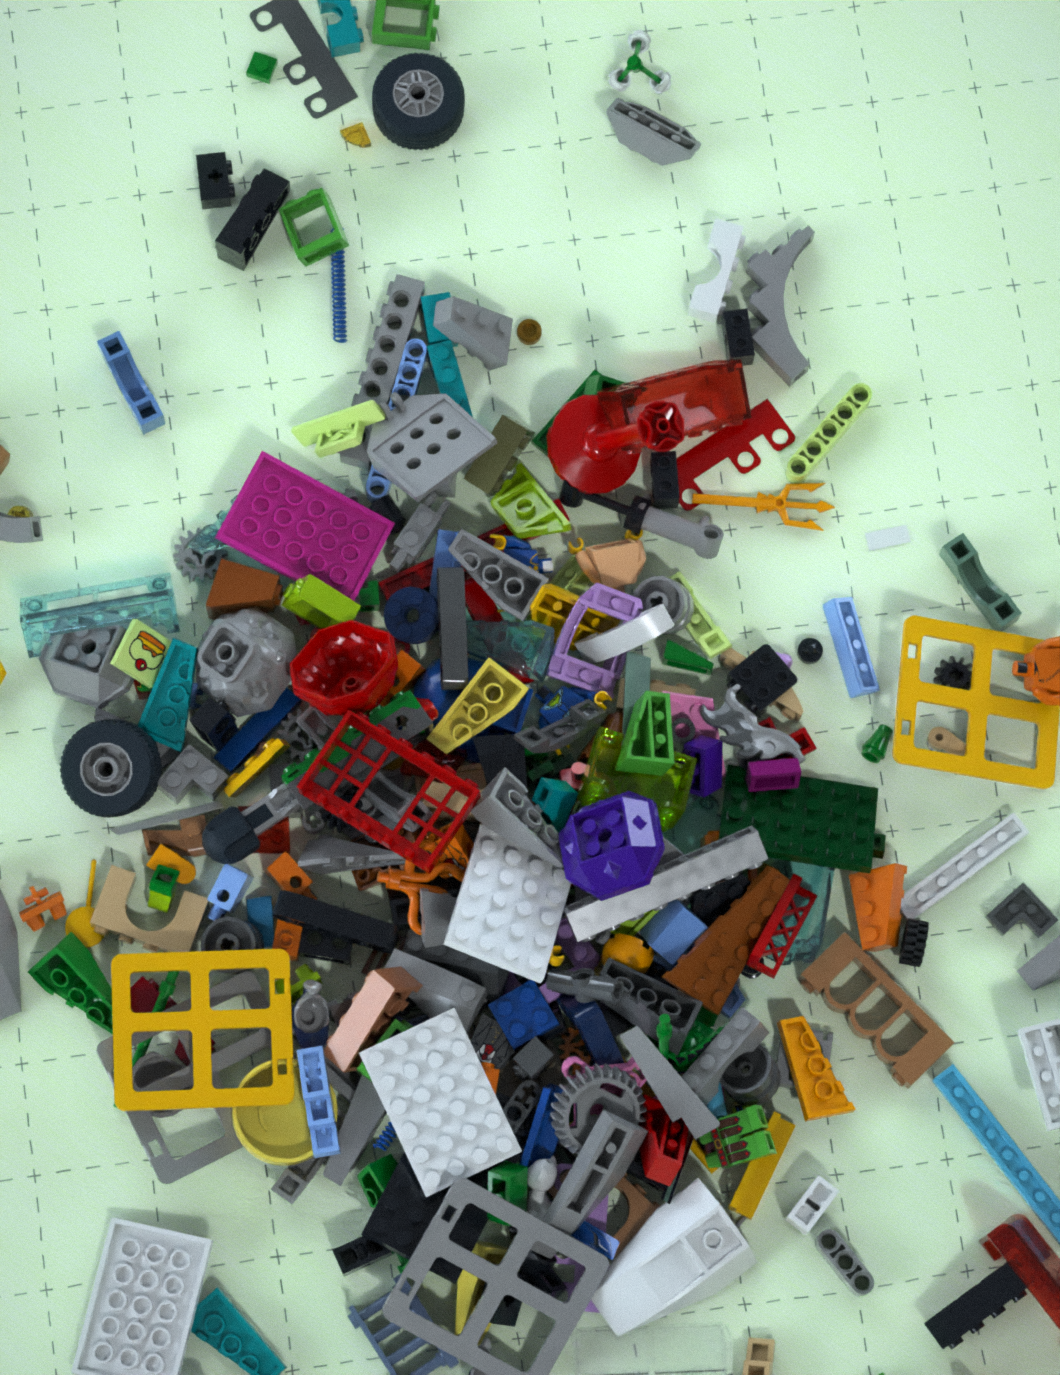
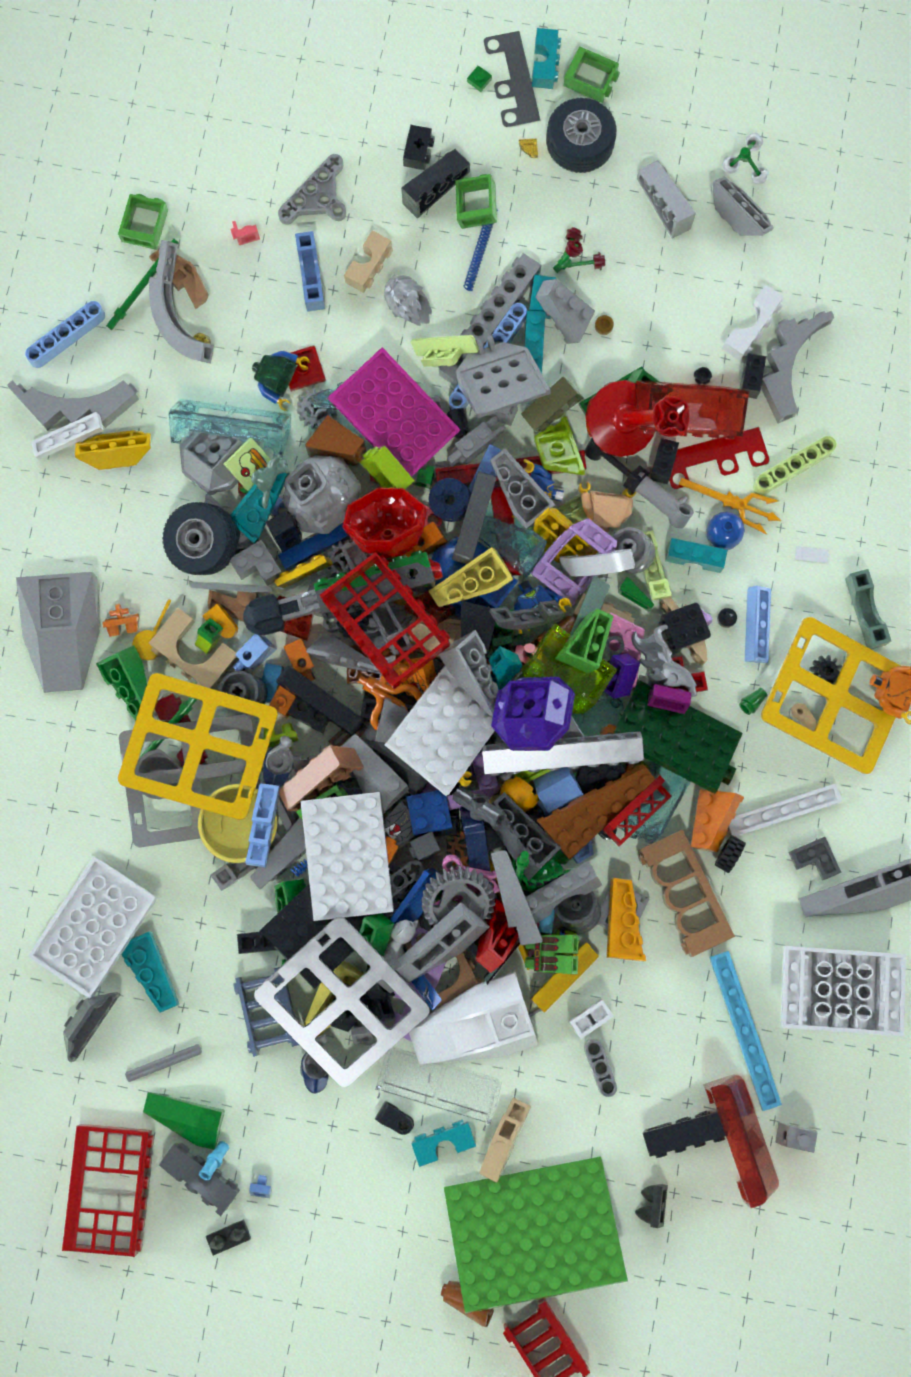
camera: 25 degrees right, 5 degrees up
none -> coral bracket [230,221,260,245]
none -> sand green animal [251,454,290,509]
none -> clear green torso [252,351,310,411]
none -> light grey beam [278,154,346,225]
none -> red tile [281,345,326,392]
none -> tan arch [344,230,393,293]
none -> light grey tile [351,1022,373,1045]
none -> light grey head [384,274,432,326]
none -> dark red plant [553,227,605,273]
none -> light grey wedge [637,160,696,239]
none -> teal arch [665,538,728,573]
none -> black plate [694,367,712,385]
none -> blue cylinder [706,512,745,550]

